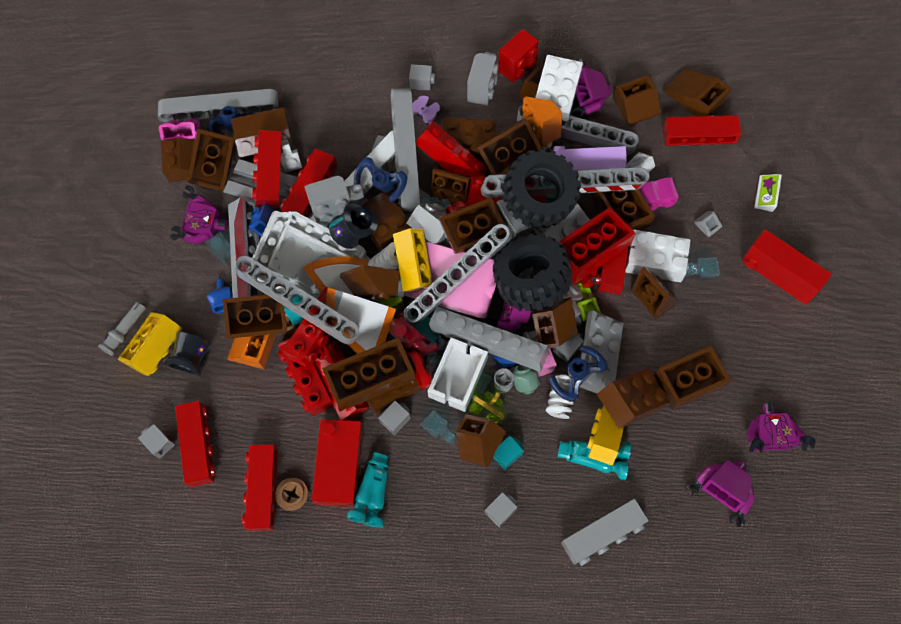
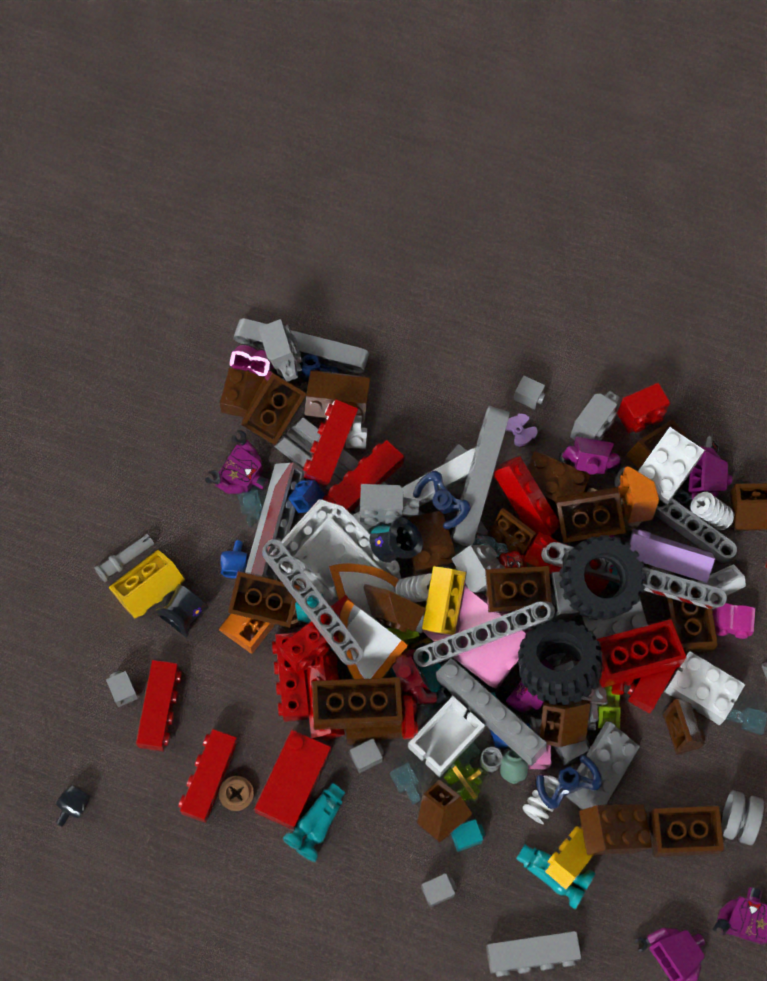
camera: 15 degrees right, 0 degrees up
none -> black piece [55,784,90,827]
none -> light grey hinge [258,319,303,381]
none -> magenta torso [559,436,621,474]
none -> white piece [690,492,734,530]
none -> light grey wheel [721,790,764,846]

